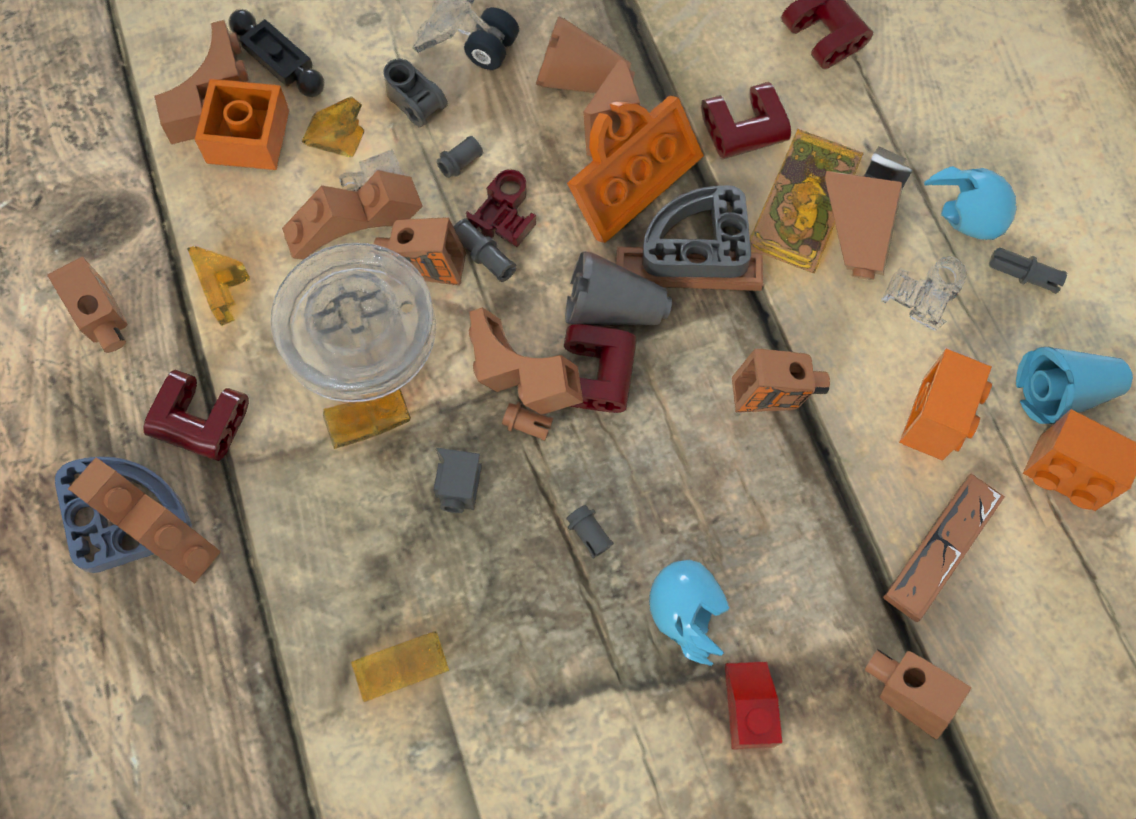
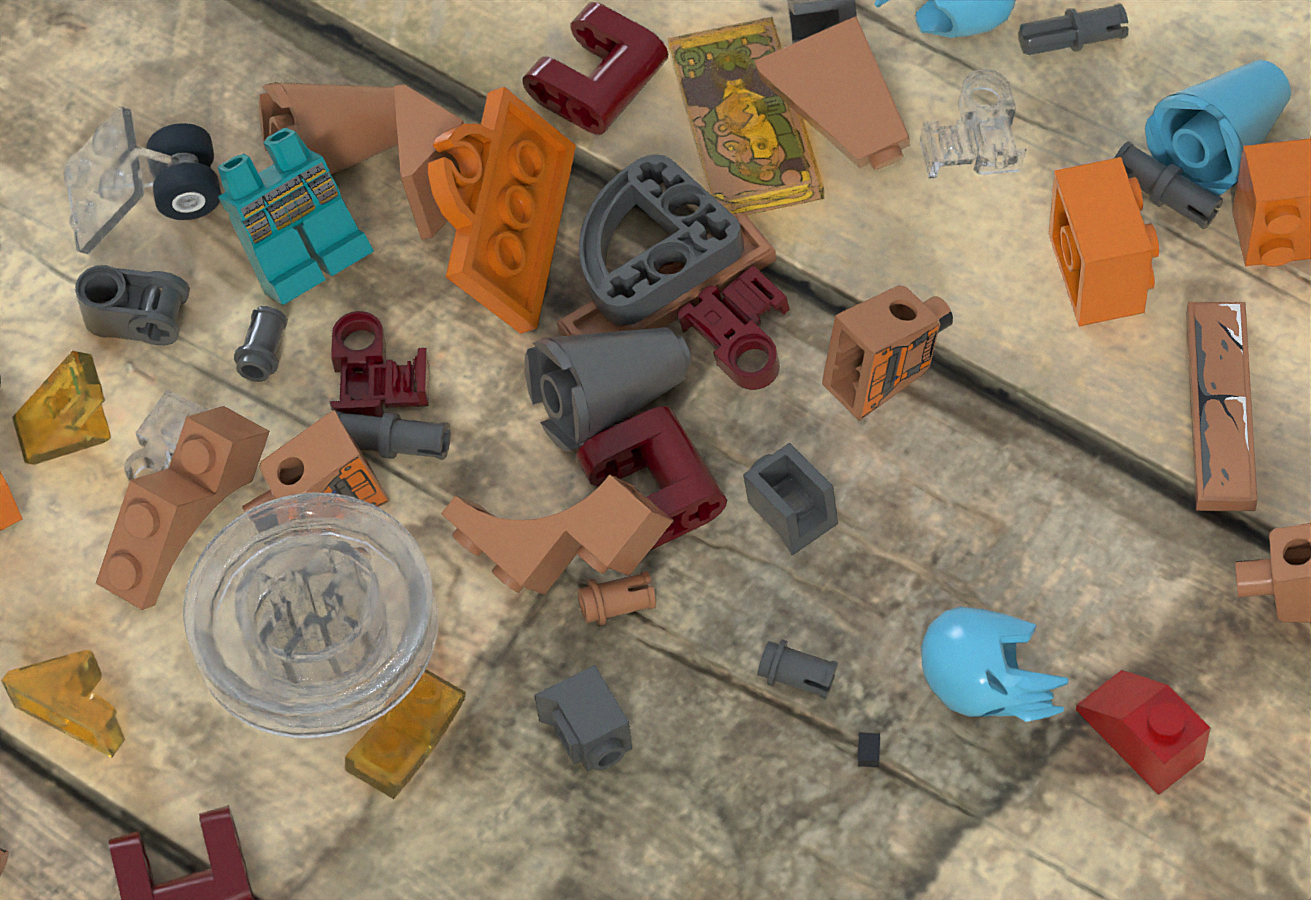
camera: 30 degrees left, 10 degrees down
none -> teal hips [217,128,374,305]
none -> dark red piece [678,265,790,390]
none -> dark grey window [743,443,838,556]
none -> black piece [858,732,880,767]
none -> dark grey pin [1114,141,1223,230]

